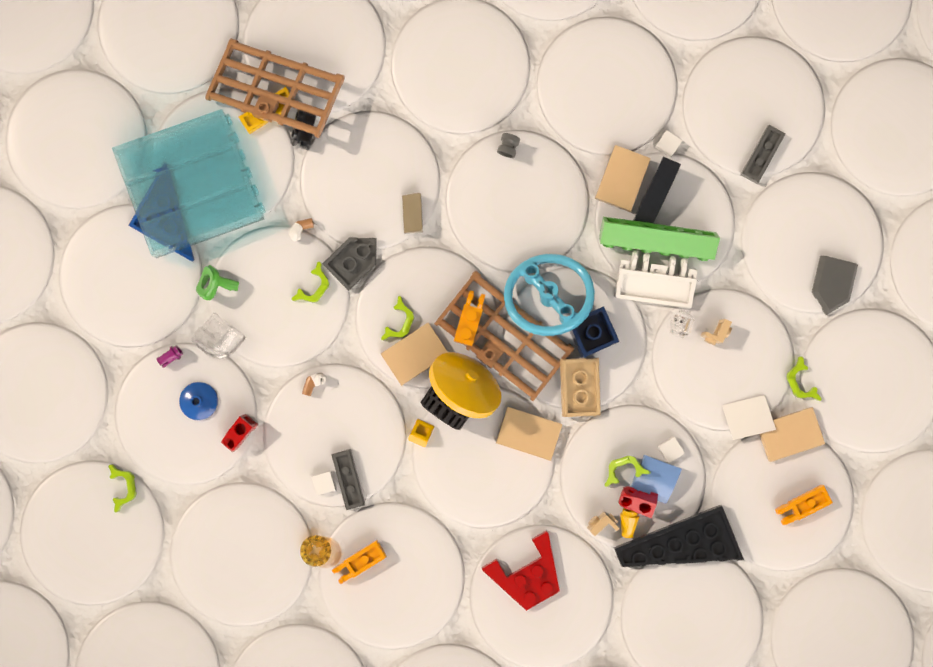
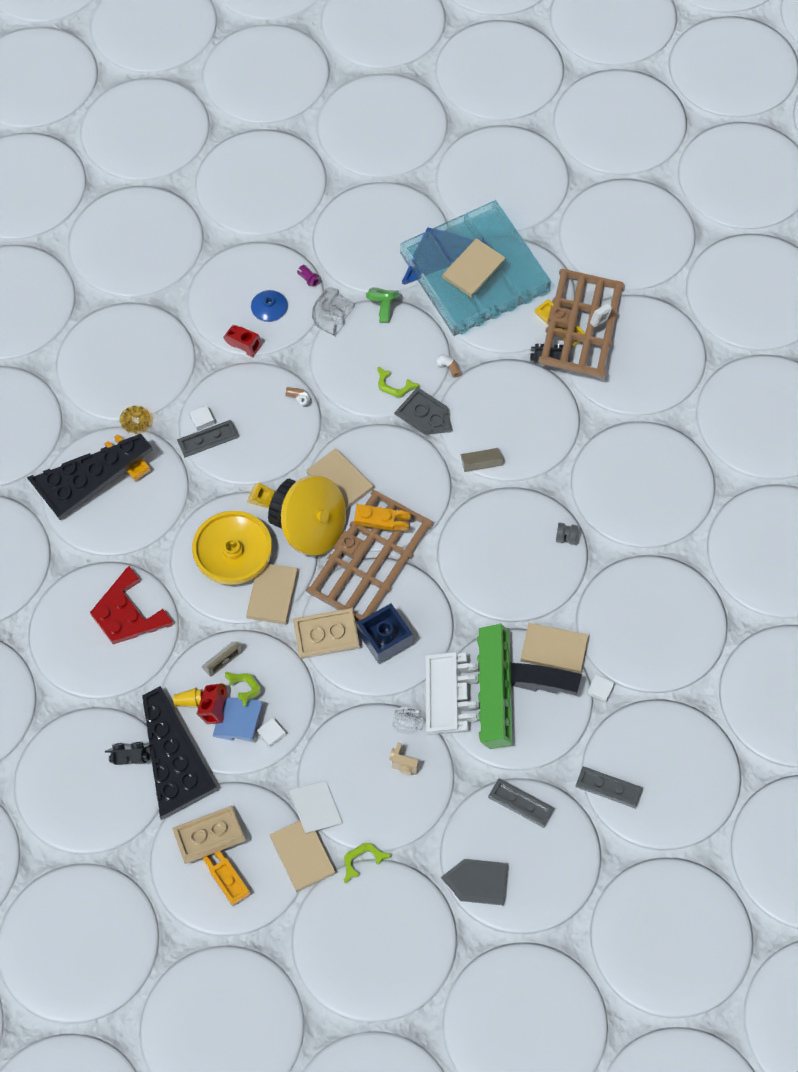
camera: 85 degrees right, 25 degrees down
lime helmet [108,464,137,513] -> none
lime helmet [381,296,414,341] -> none
medium azure piece [504,254,595,336] -> none
tan bracket [587,512,619,536] -> none
none -> black wing [27,433,154,520]
none -> black hinge [105,741,152,765]
none -> tan tile [172,806,246,864]
none -> yellow dish [192,511,272,585]
none -> dark tan slope [202,642,241,677]
none -> tan tile [442,238,506,298]
none -> dark grey tile [488,778,554,828]
none -> white tile [590,303,612,327]

